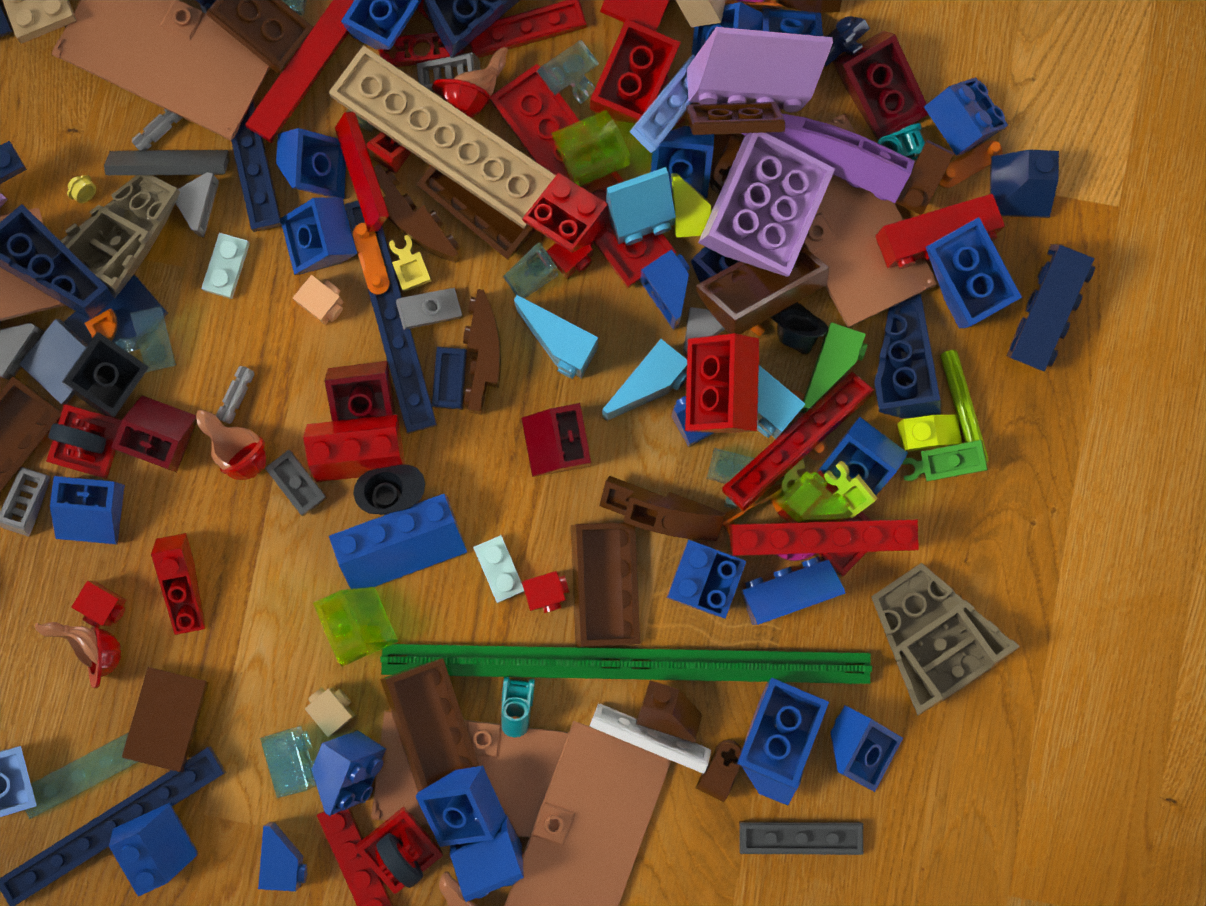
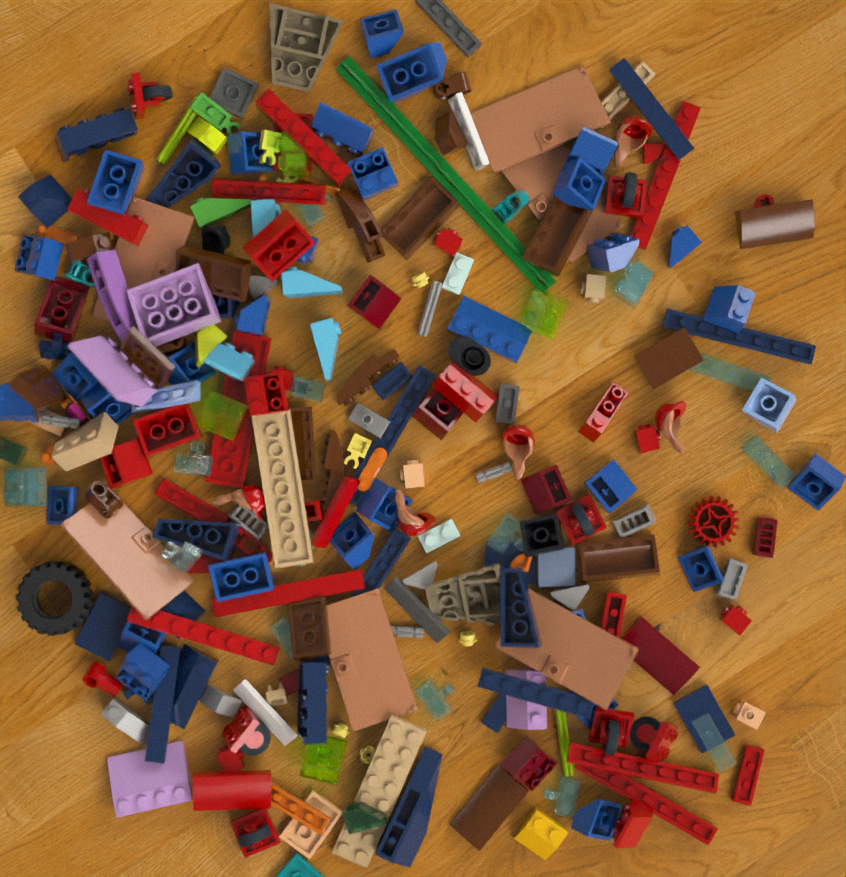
camera: 135 degrees left, 5 degrees up
none -> red plate [128,72,173,119]
none -> dark grey tile [210,68,259,119]
none -> piece [395,489,436,537]
none -> light yellow plate [411,271,429,288]
none -> clear light blue plate [415,679,455,722]
none -> light grey axle [417,281,442,337]

